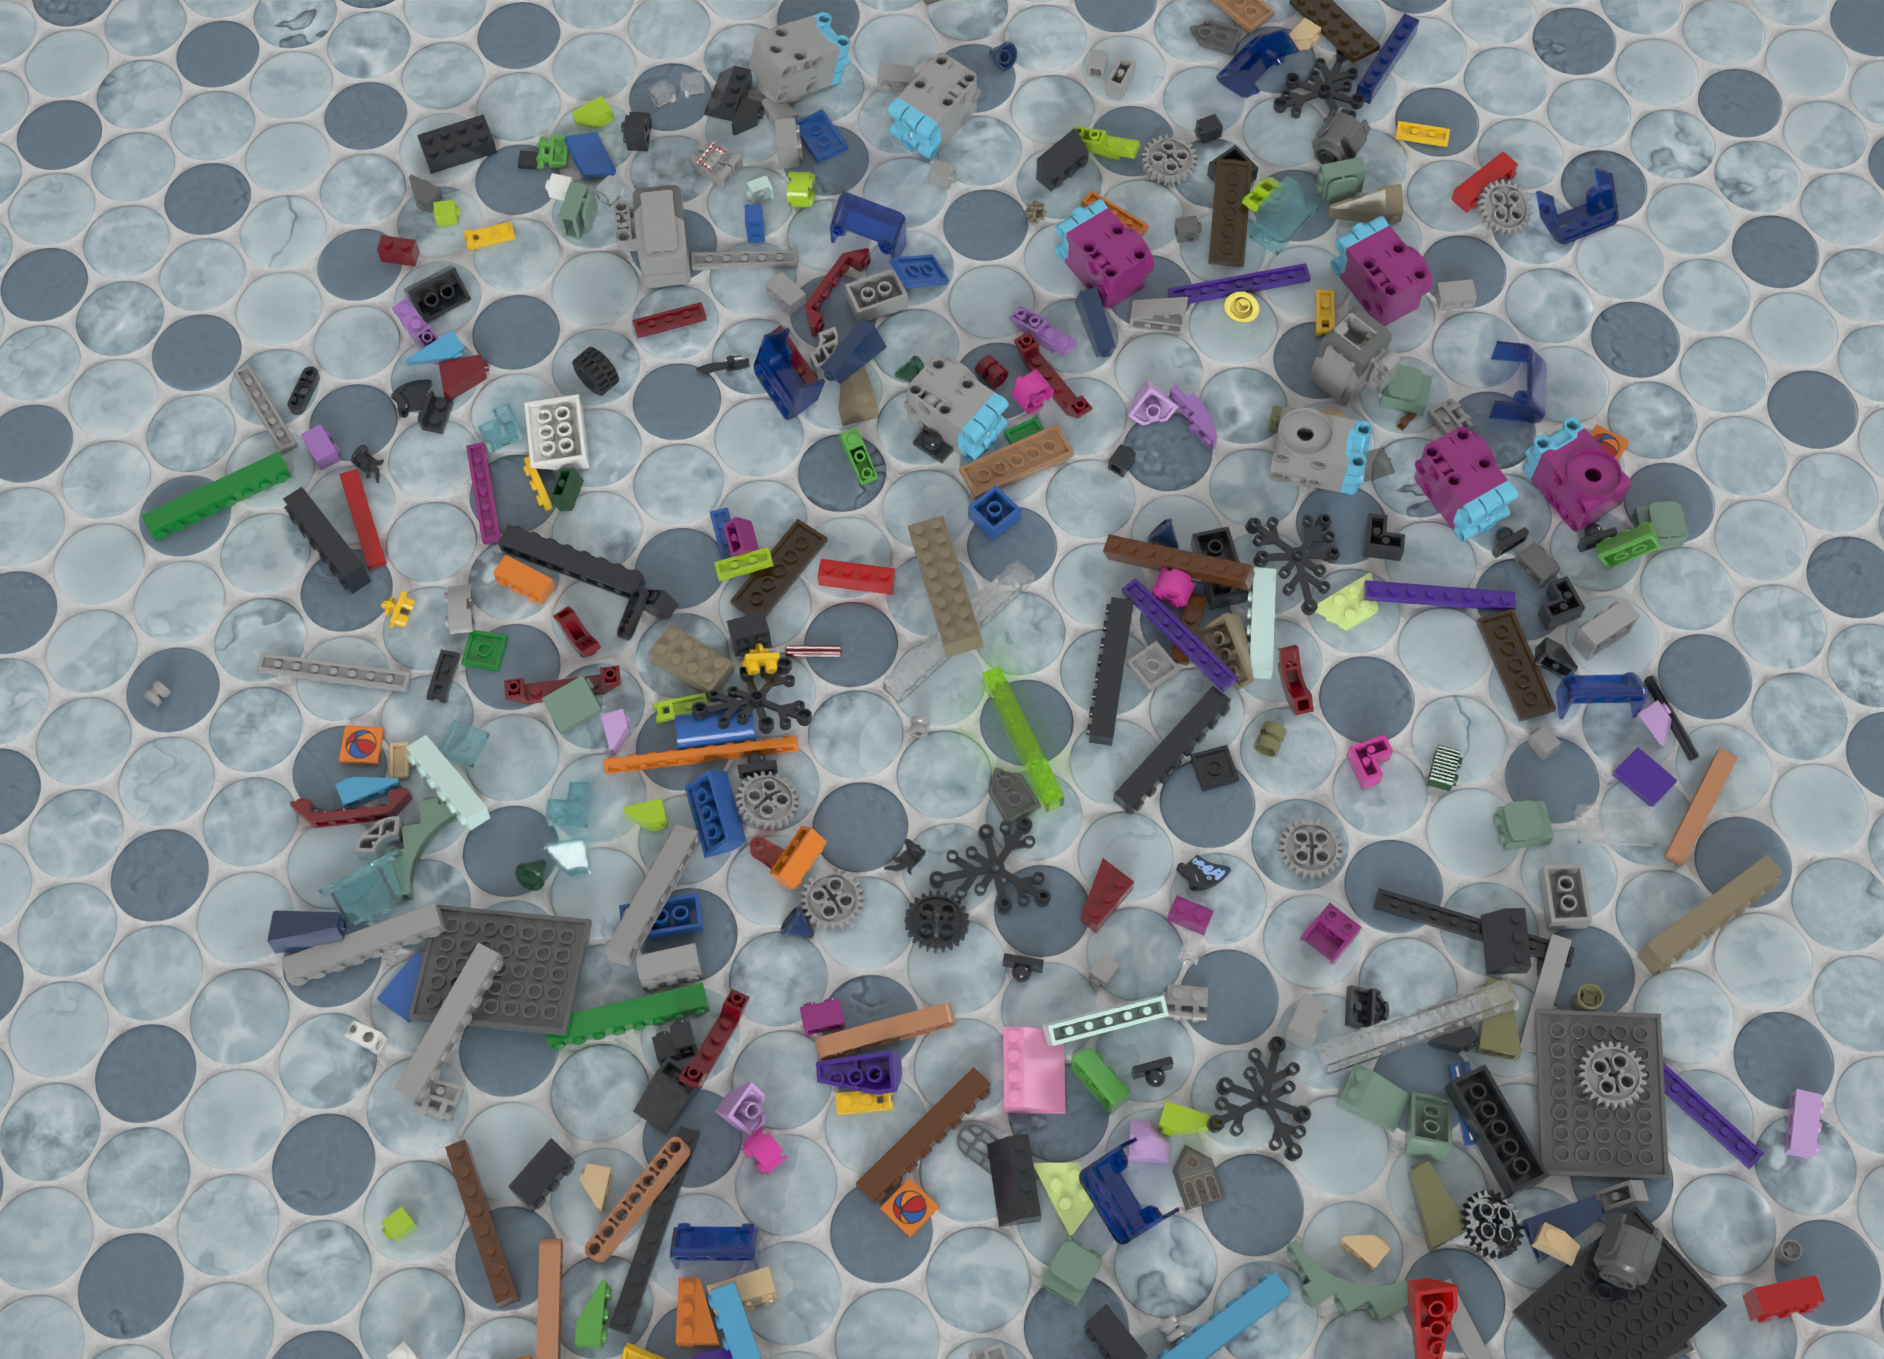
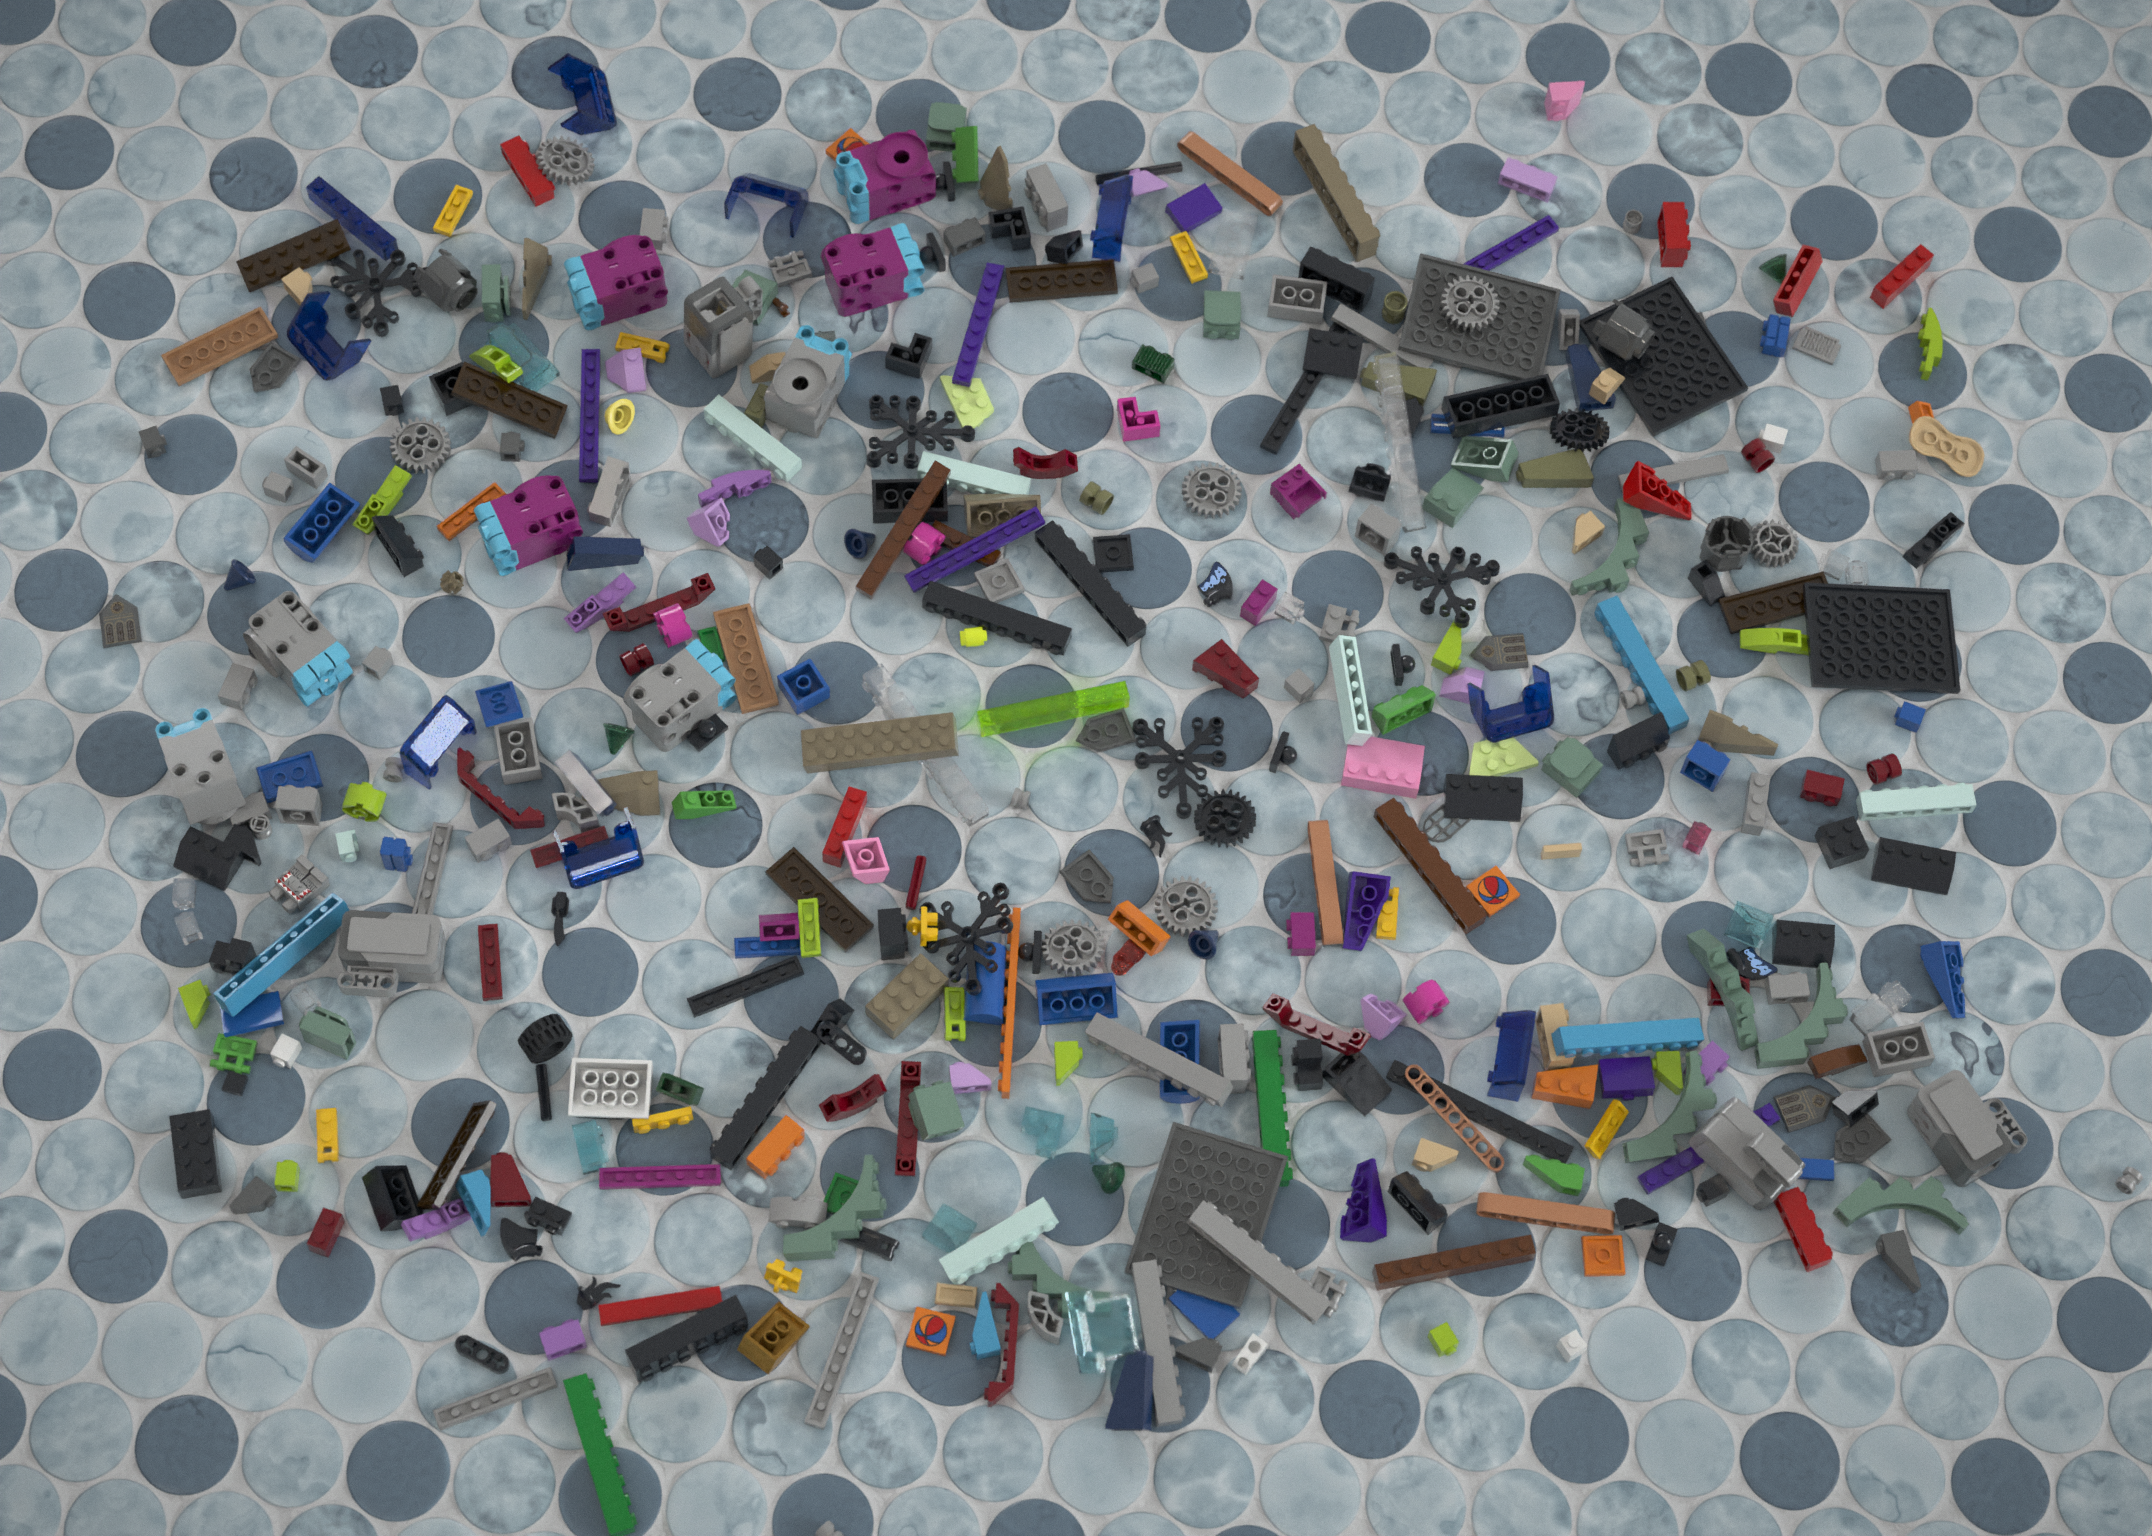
camera: 85 degrees left, 0 degrees up
none -> dark azure brick [213,893,349,1017]
none -> light grey wheel [250,815,272,840]
none -> blue brick [284,483,360,563]
none -> dark brown plate [416,1100,497,1210]
none -> black axle [536,1064,552,1121]
none -> lavender slope [605,348,646,393]
none -> black tile [687,955,804,1018]
none -> light aqua brick [704,395,802,482]
none -> pearl gold slope [737,1301,810,1375]
none -> sand green arch [783,1155,887,1262]
none -> bright pink slope [842,837,890,884]
none -> neon yellow brick [959,627,987,647]
none -> dark tan wedge [978,146,1013,210]
none -> dark grey tile [1059,849,1114,903]
none -> yellow plate [1170,231,1208,284]
none -> dark grey slope [1175,1338,1222,1373]
none -> black brick [1298,246,1375,313]
none -> dark purple wedge [1340,1158,1387,1243]
none -> tan tile [1540,843,1582,860]

